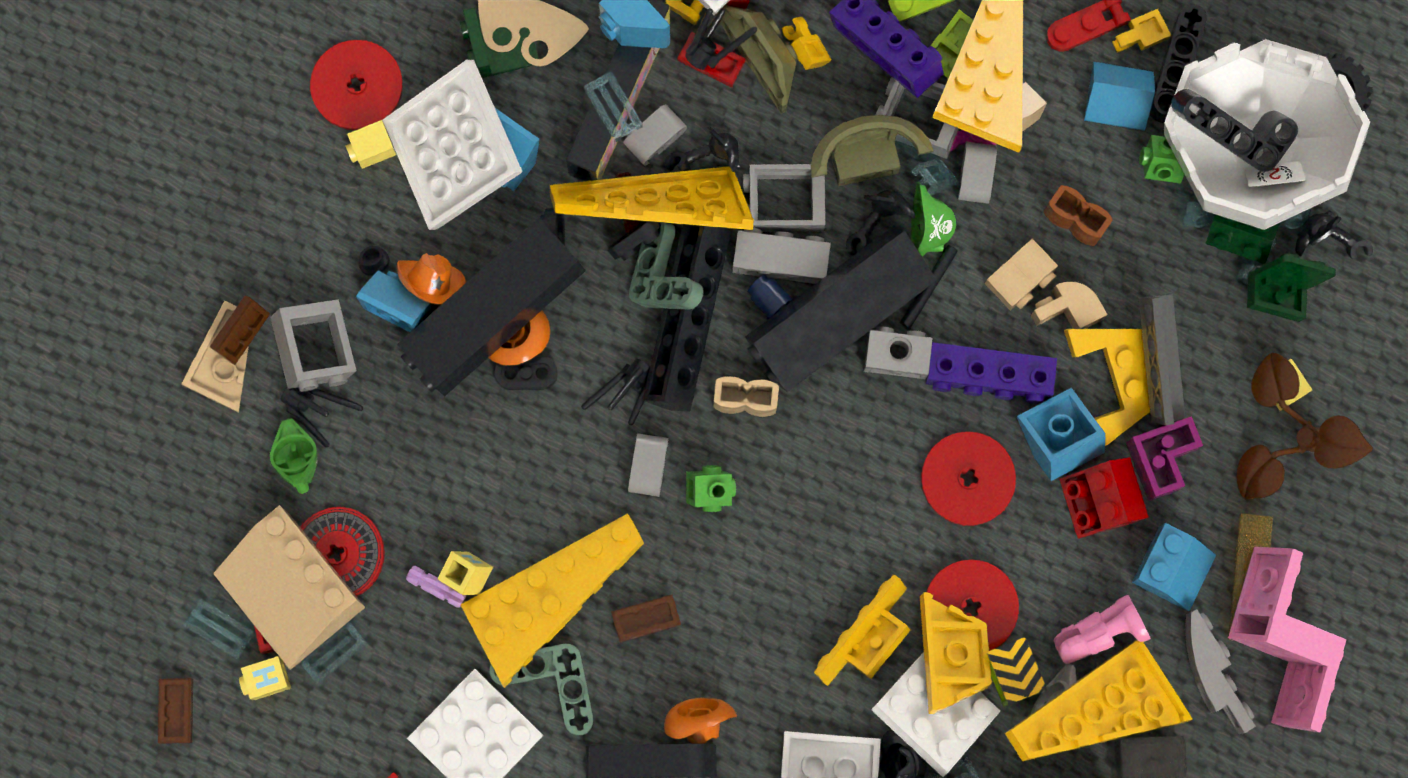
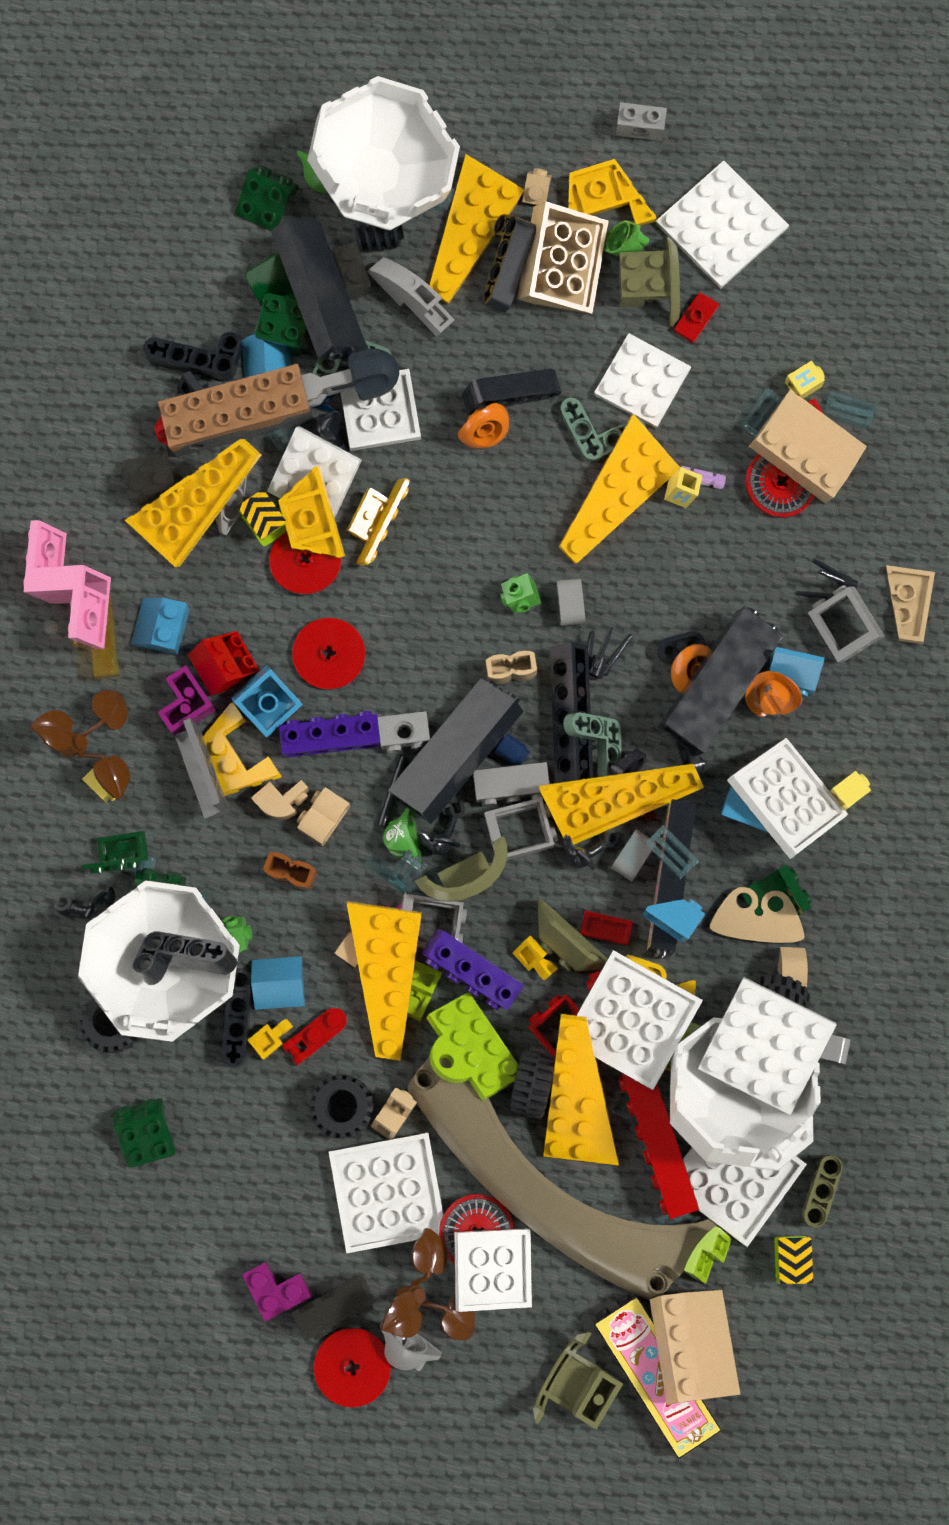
camera: 170 degrees right, 0 degrees up
reddish brown plate [158,678,193,744] -> none
reddish brown plate [210,295,270,365] -> none
bright green hat [270,419,317,494] -> none
red piece [310,40,403,130] -> none
black plate [359,246,390,276] -> none
reddish brown plate [611,594,681,643] -> none
black plant [685,8,757,70] -> none
light grey beam [958,141,997,204] -> none
bright pink piece [1054,595,1151,664] -> none
light grey slope [1185,609,1256,734] -> none
white sticker [1244,161,1306,187] -> none

